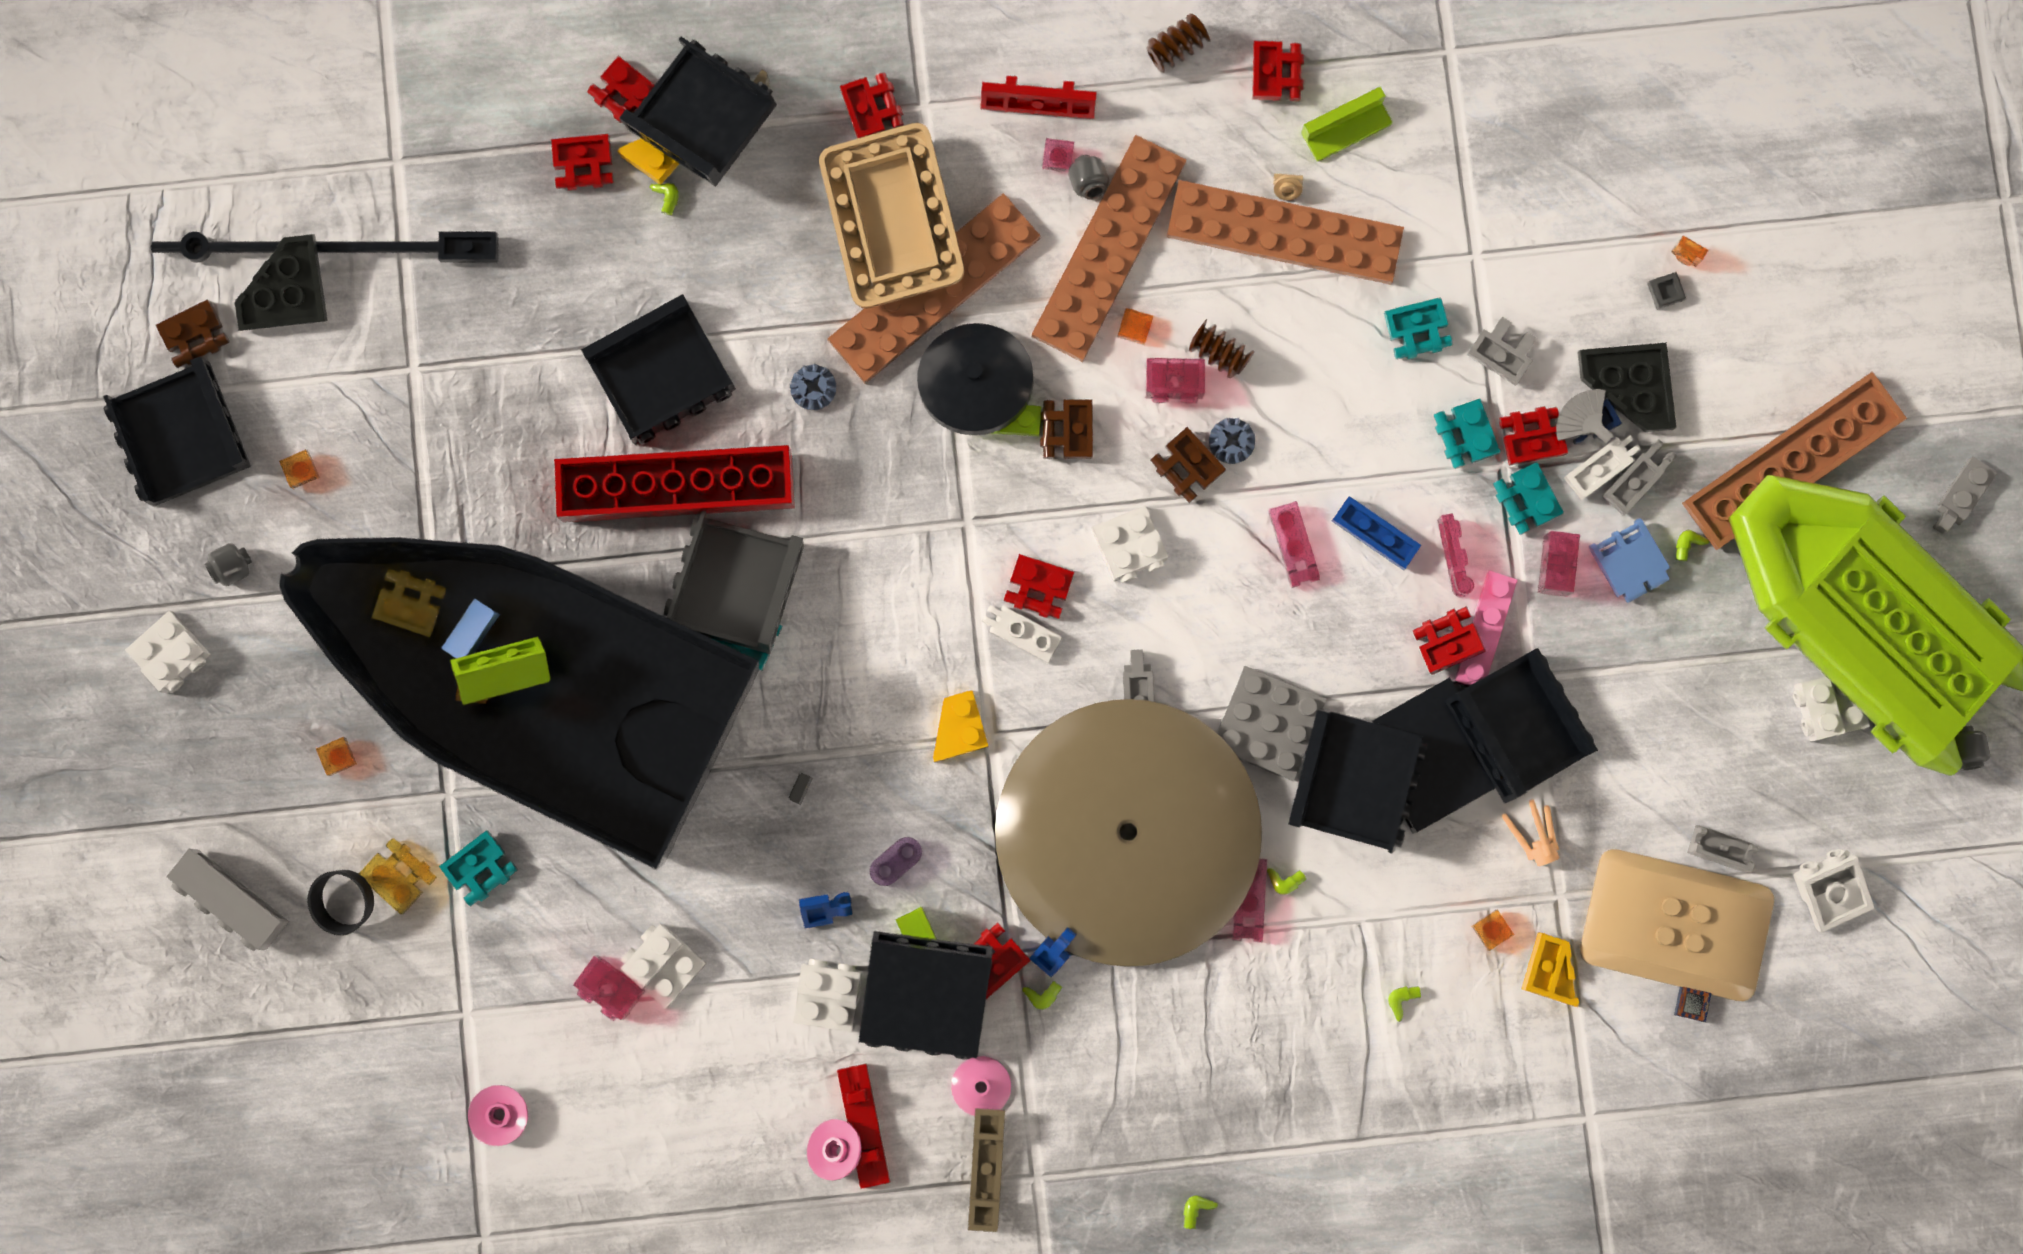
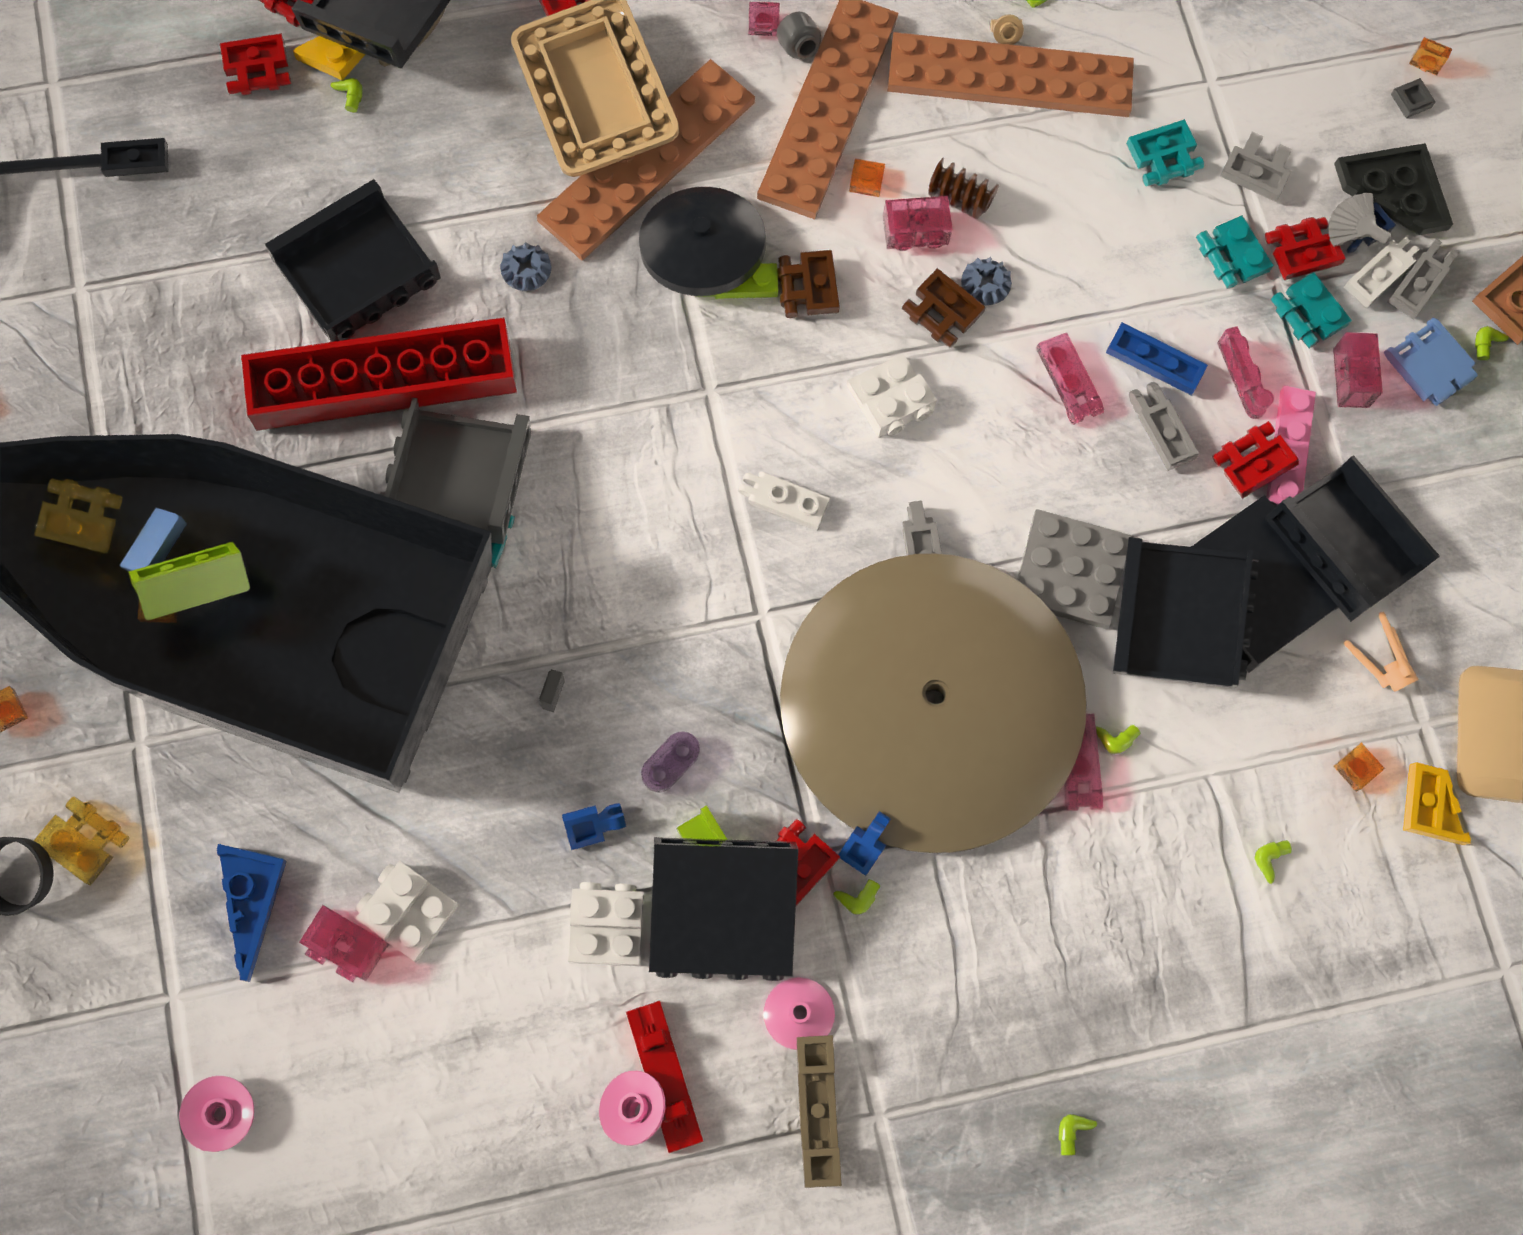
camera: 15 degrees left, 10 degrees down
teal plate [439,830,518,907] -> none
yellow wing [933,690,989,763] -> none
red plate [1004,554,1074,619] -> none
none -> blue wing [217,844,287,982]
none -> light grey hinge [1129,382,1199,471]

